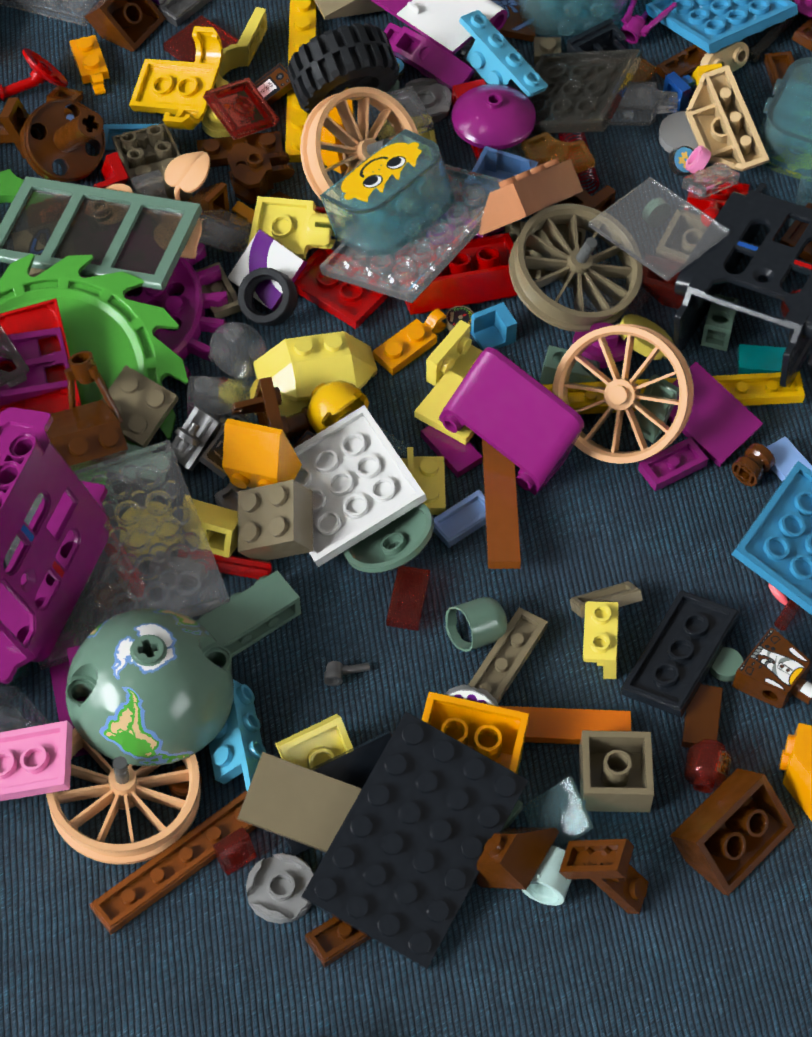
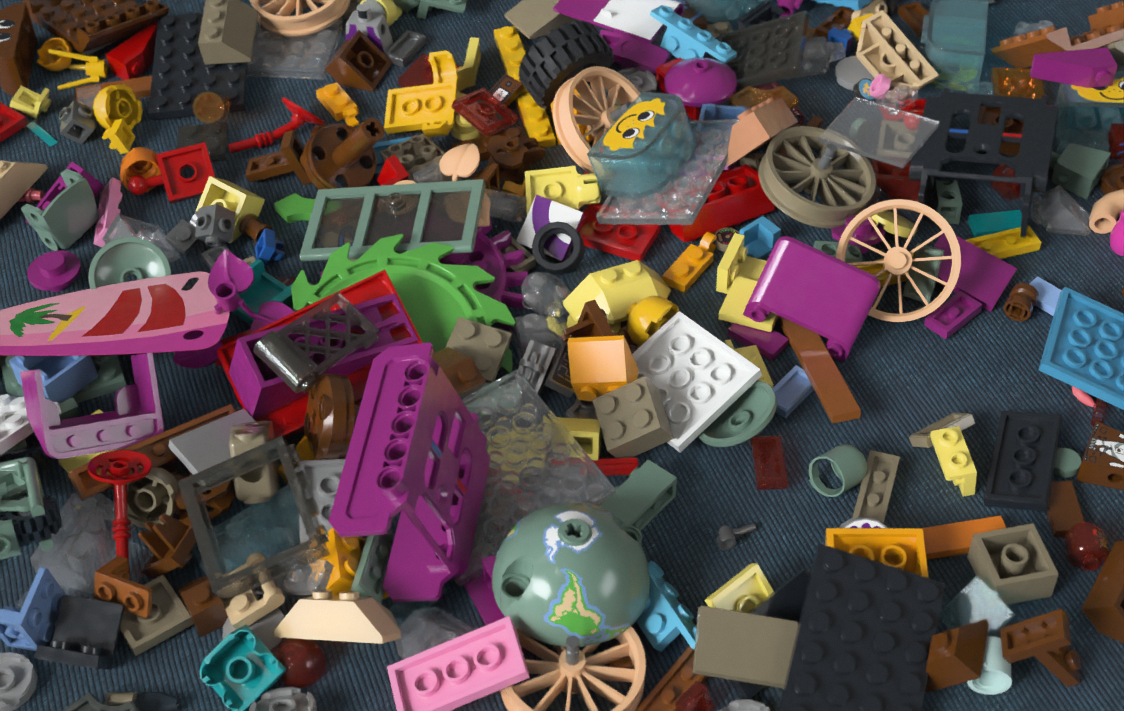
camera: 10 degrees left, 10 degrees down
reddish brown plant [64,351,123,424] -> none

